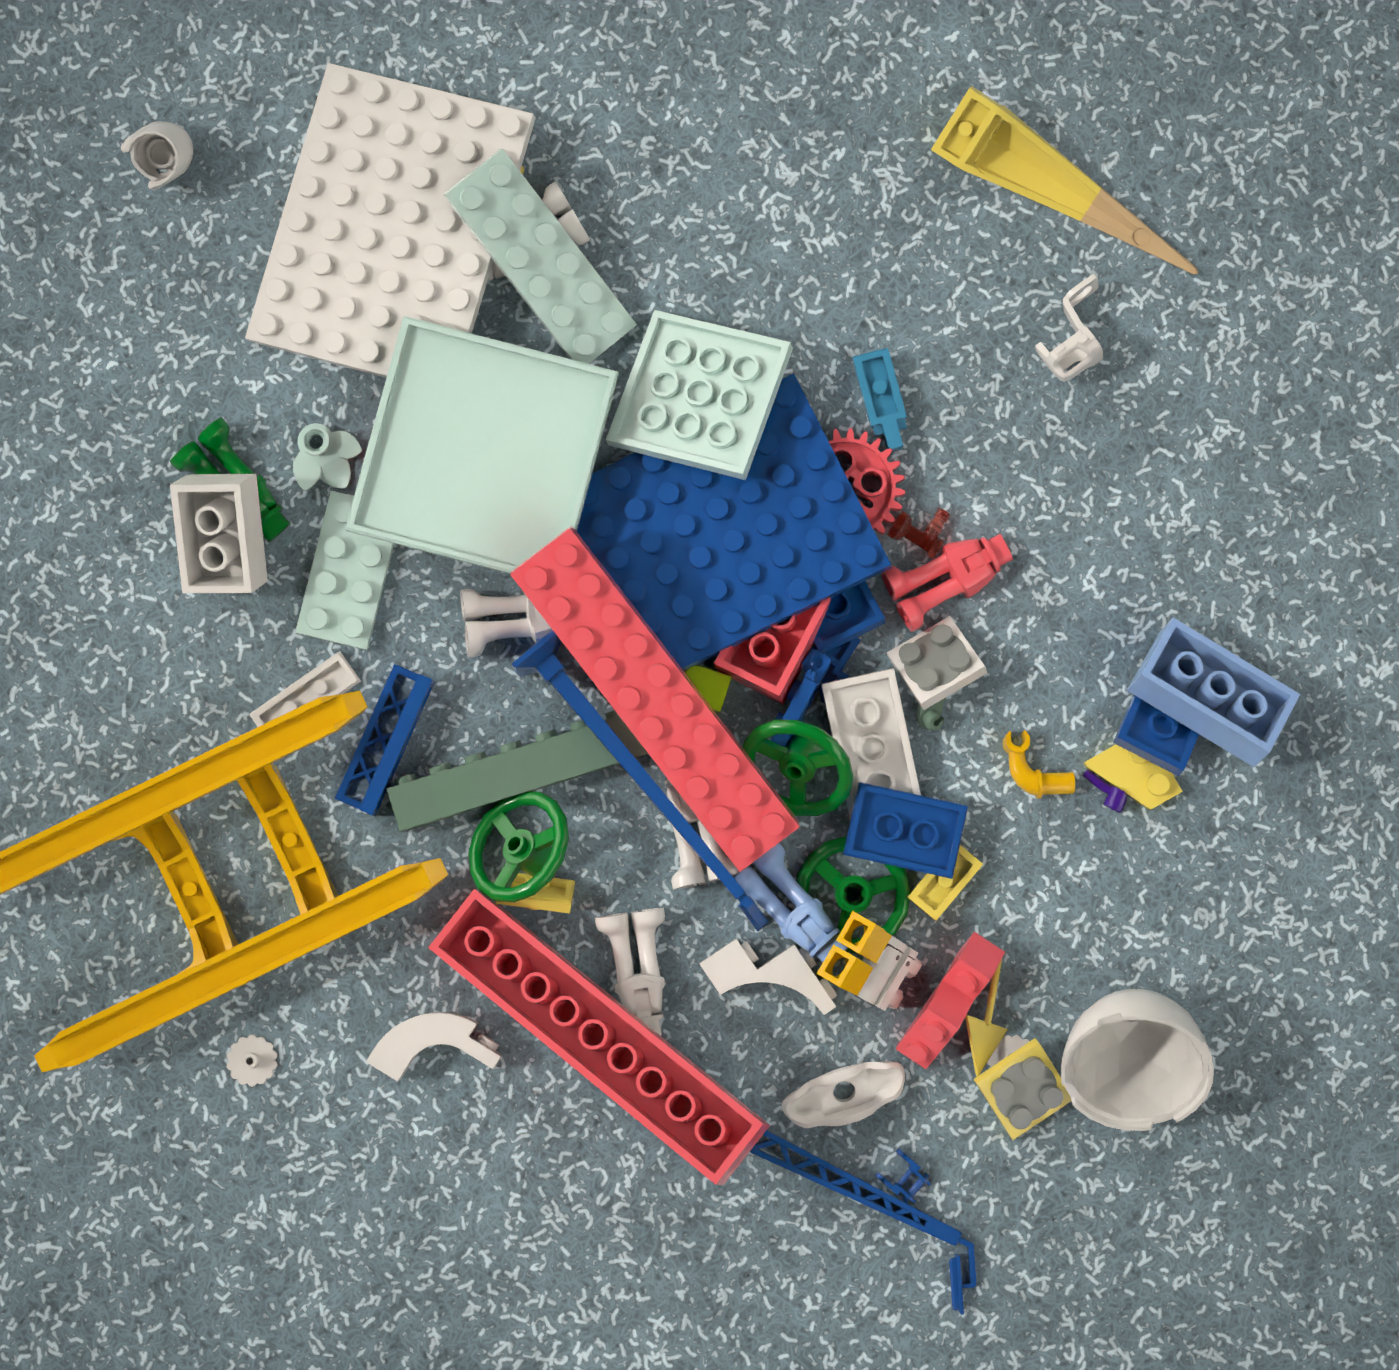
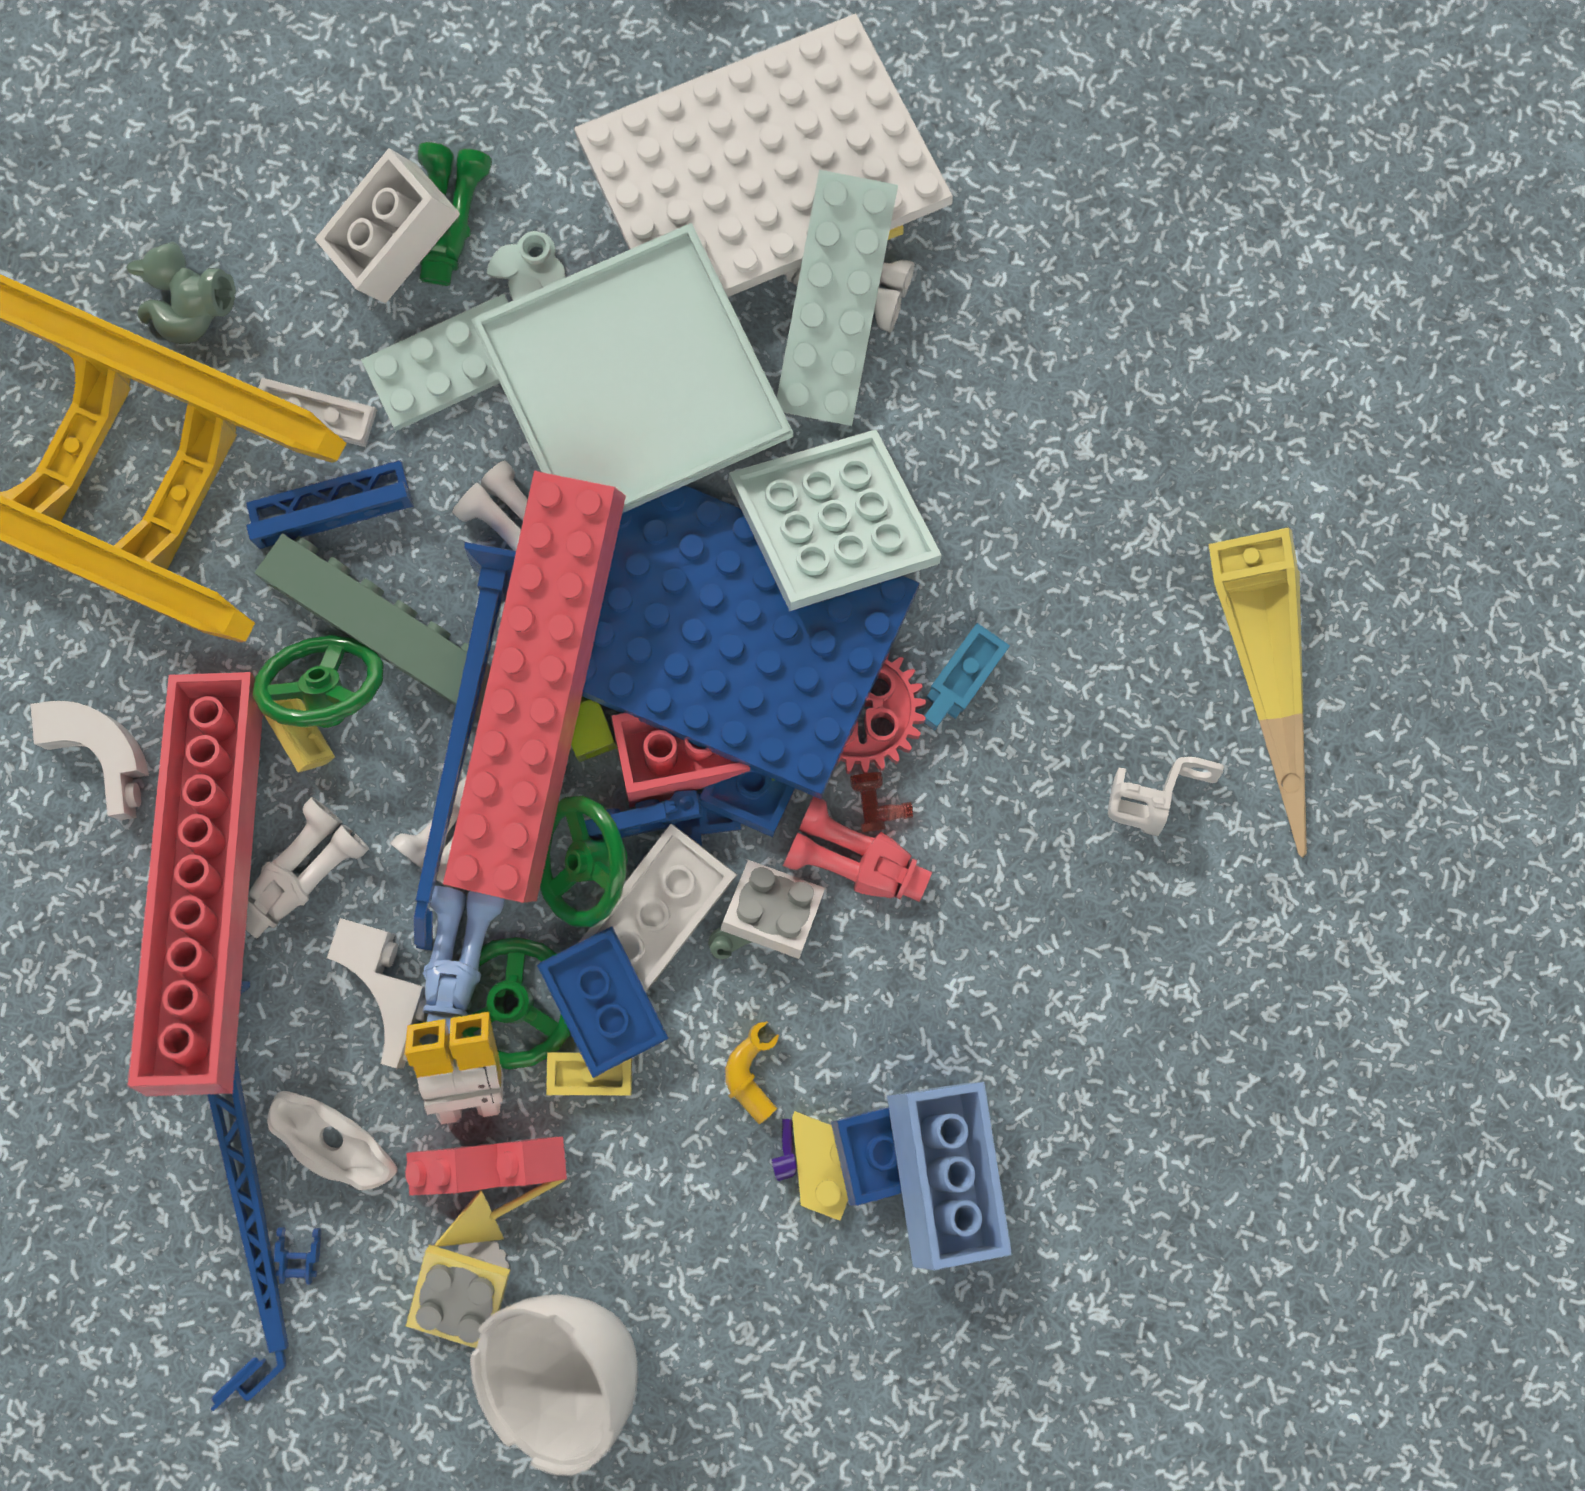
camera: 50 degrees right, 5 degrees down
none -> sand green animal [126,241,236,344]

